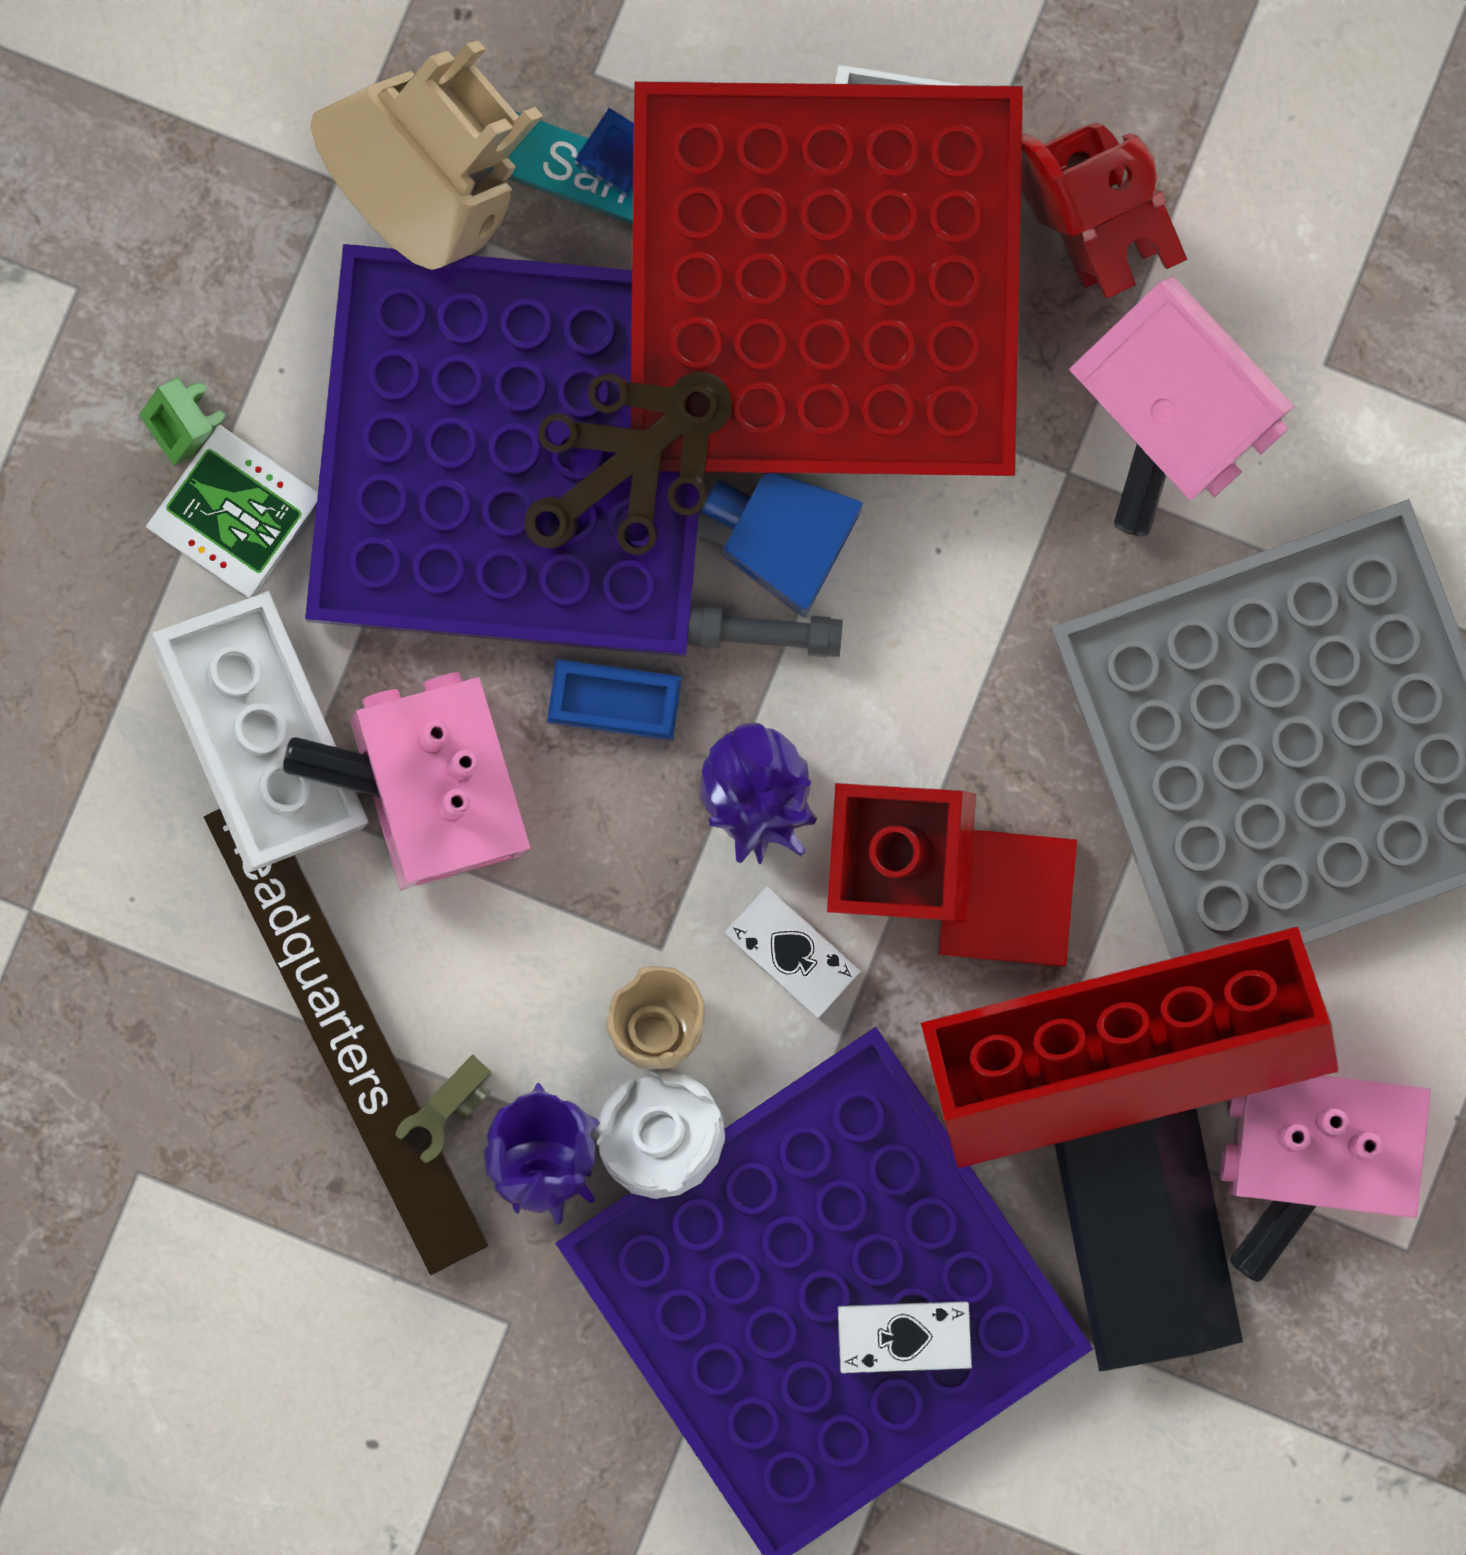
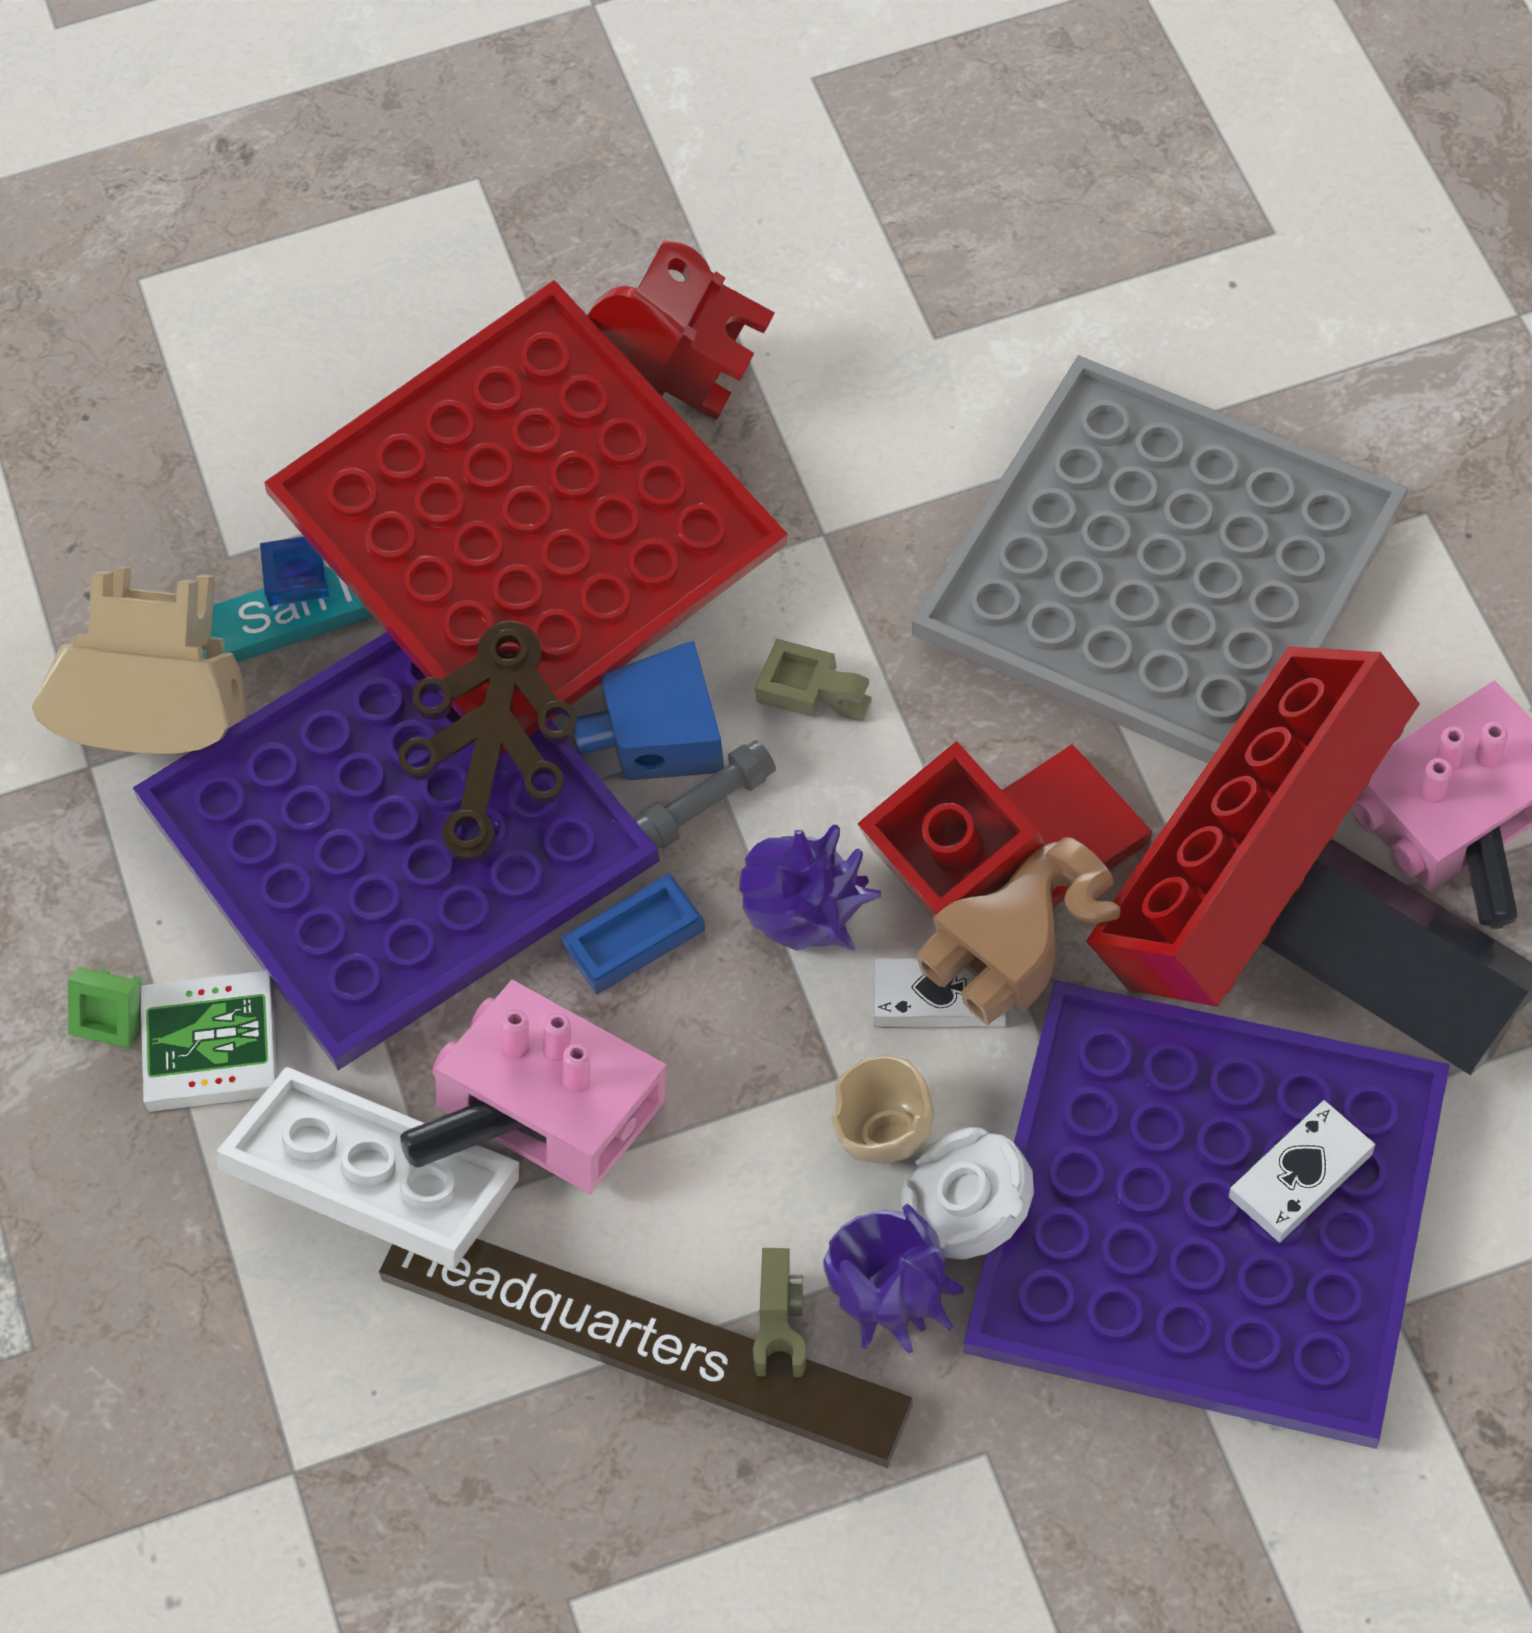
camera: 35 degrees left, 25 degrees down
bright pink piece [1069,276,1295,536] -> none
none -> olive plate [754,639,872,721]
none -> medium nougat hips [917,837,1121,1025]

